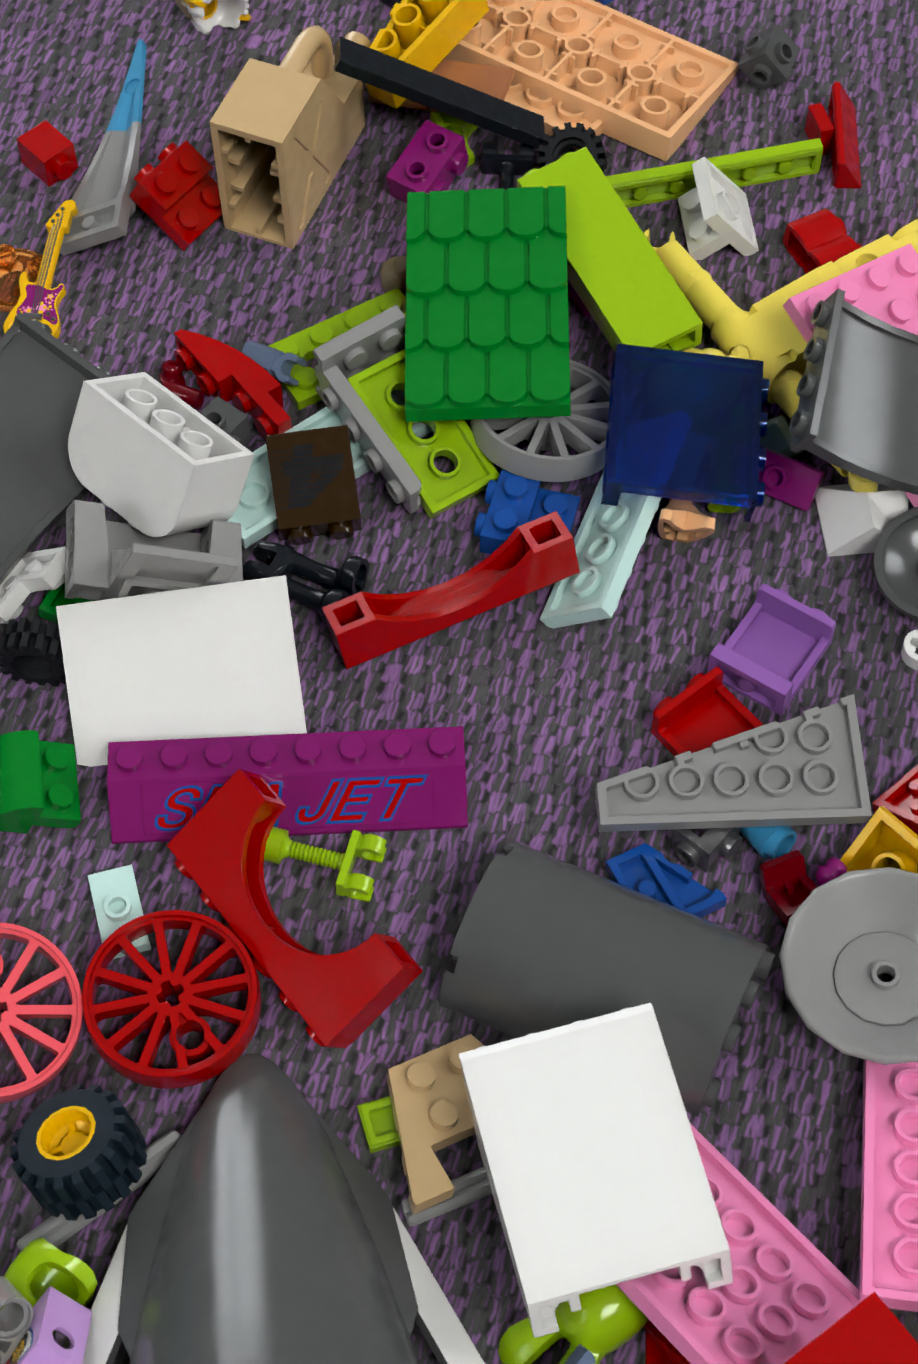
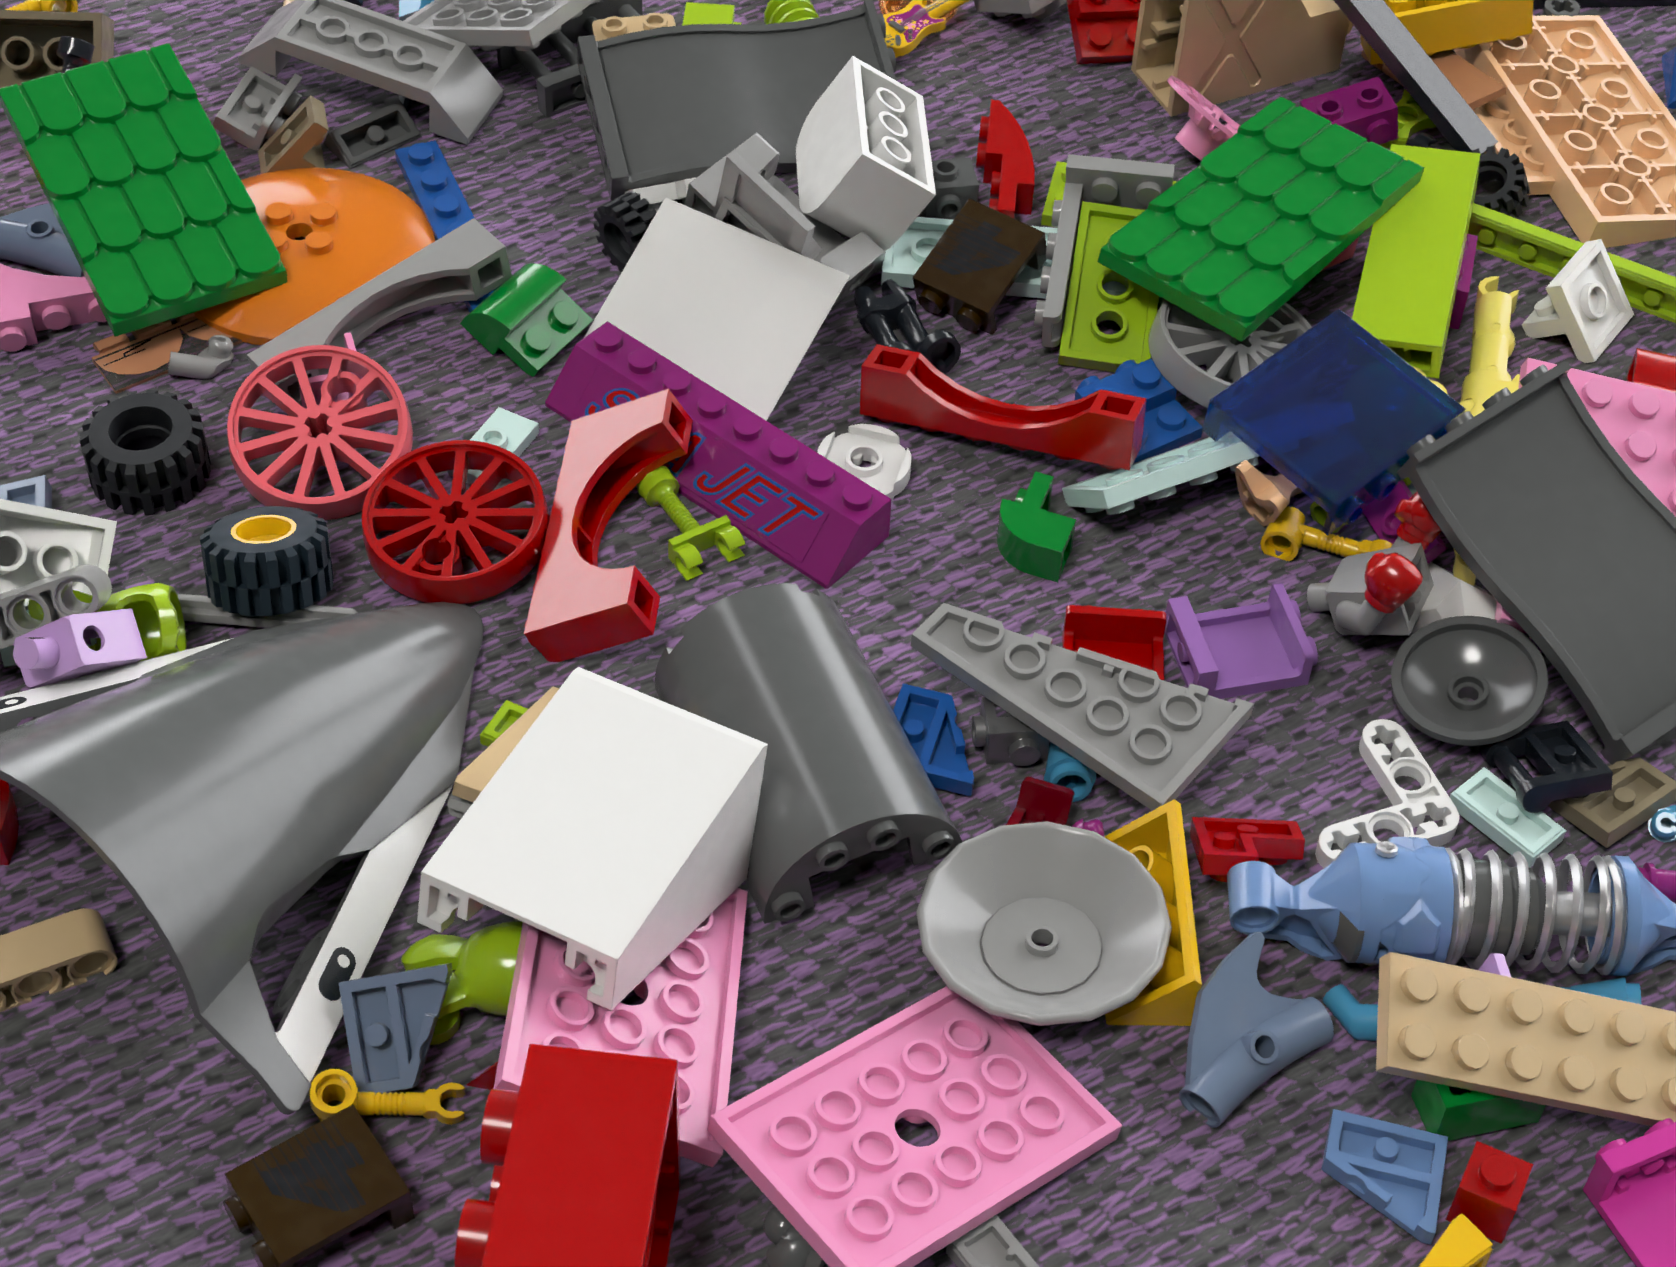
camera: 40 degrees right, 10 degrees down
dark red arm [159,360,205,410] -> none
sand blue bar [241,341,307,386] -> none
none -> white plate [817,424,912,502]
none -> green brick [997,471,1076,582]
none -> bright pink wheel [1167,76,1241,160]
none -> yellow brick [1260,507,1393,561]
none -> torso [1307,492,1442,636]

